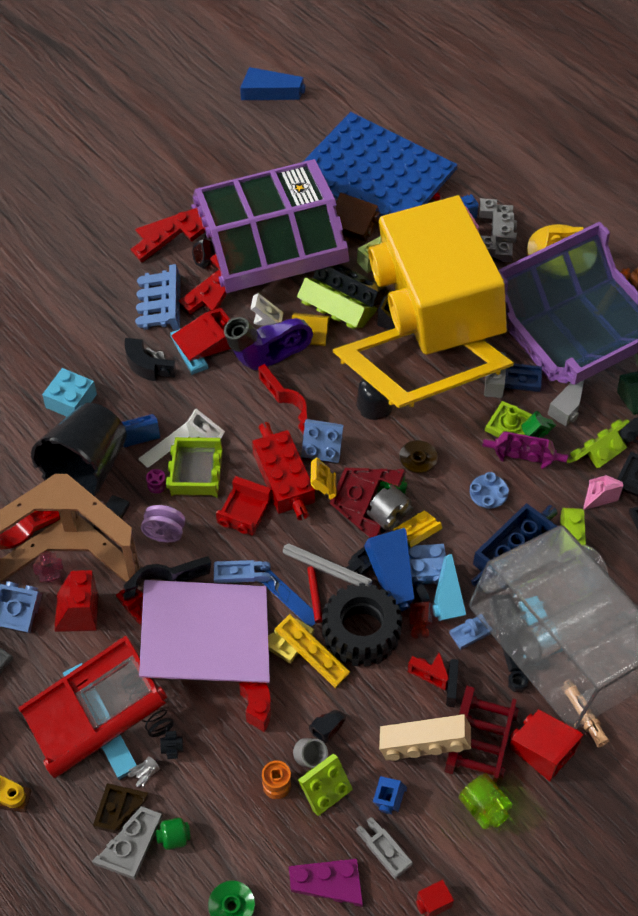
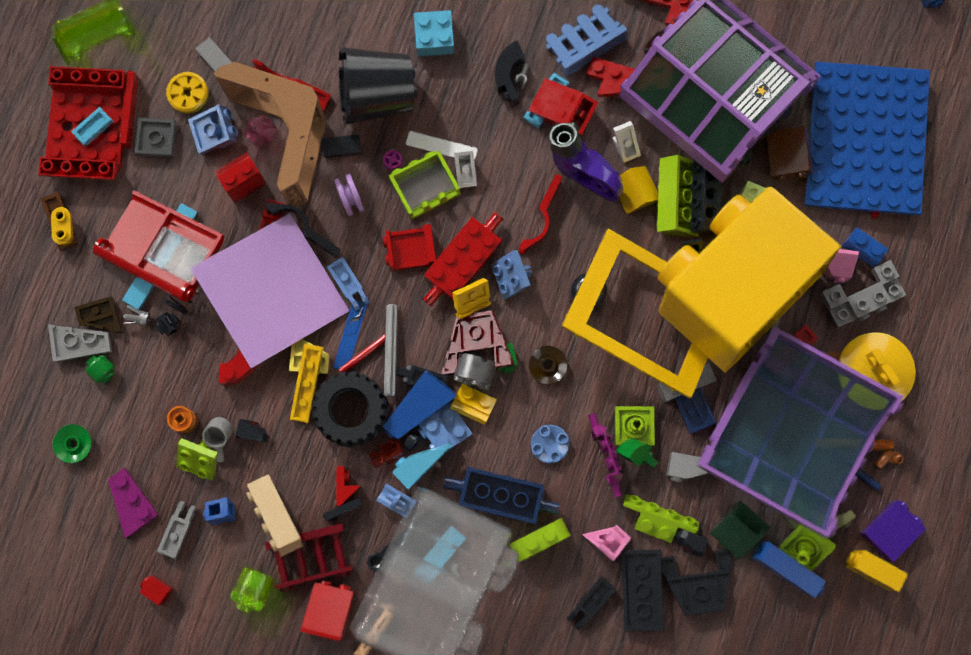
camera: 60 degrees right, 25 degrees up
blue slope [122,414,160,447] -> none

